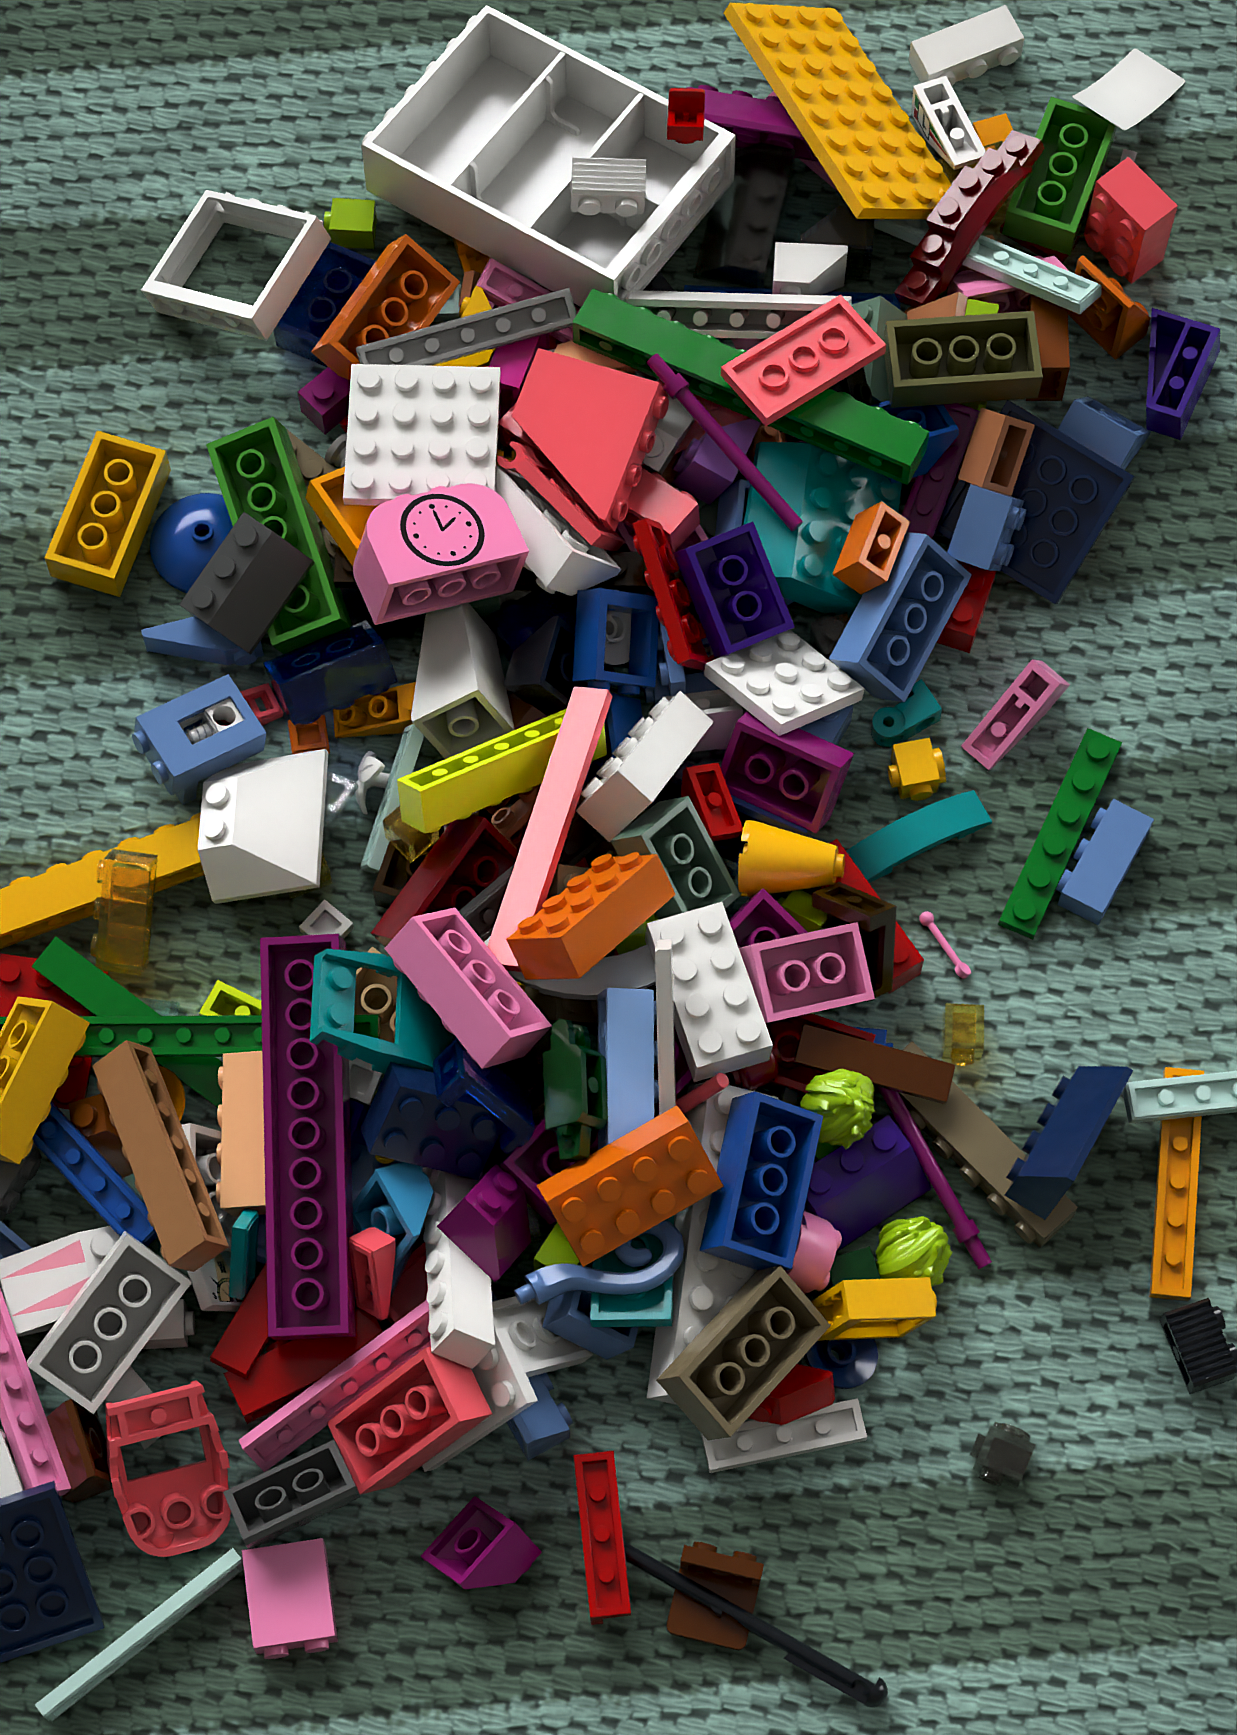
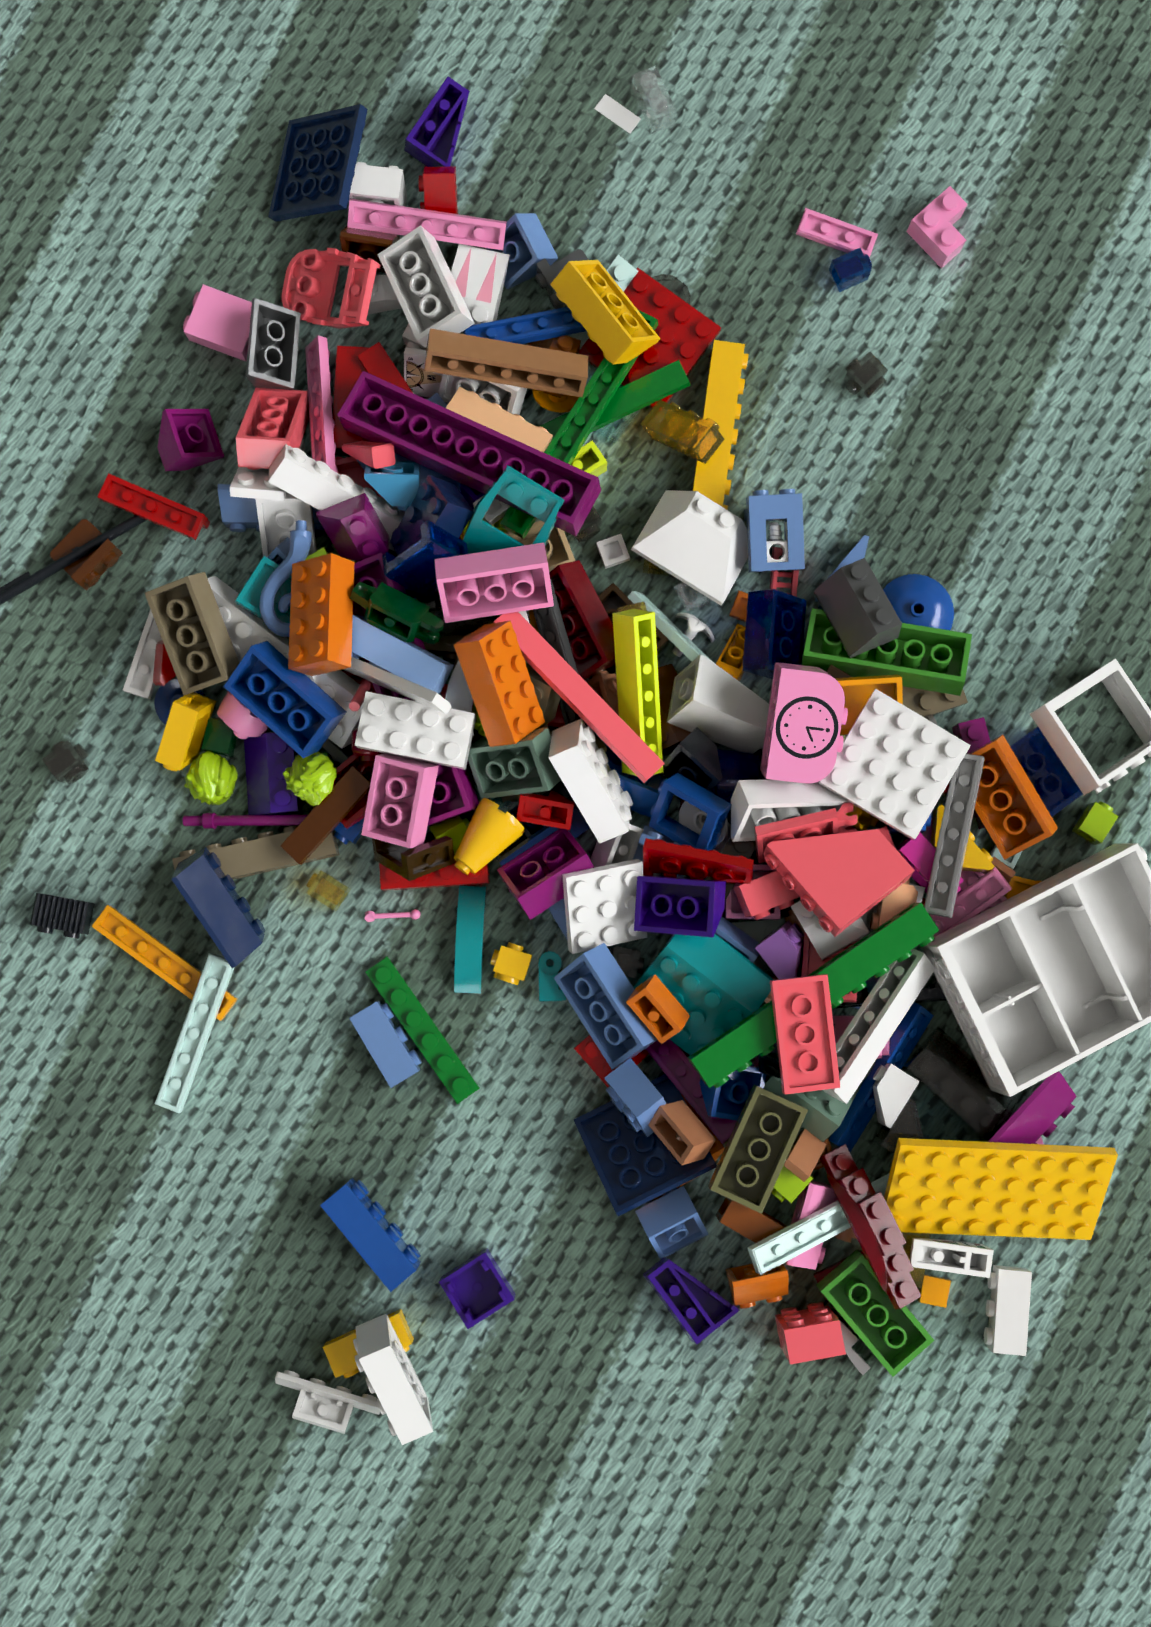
camera: 120 degrees right, 15 degrees up
light aqua tile [35,1548,244,1722] -> none
yellow brick [45,431,171,597] -> none
teal tile [229,1209,259,1299] -> none
white brick [571,157,646,217] -> none
magenta bar [647,353,803,531] -> none
red bracket [667,88,705,144] -> none
bright pink slope [961,659,1070,770] -> none
white sticker [1072,49,1186,131] -> none

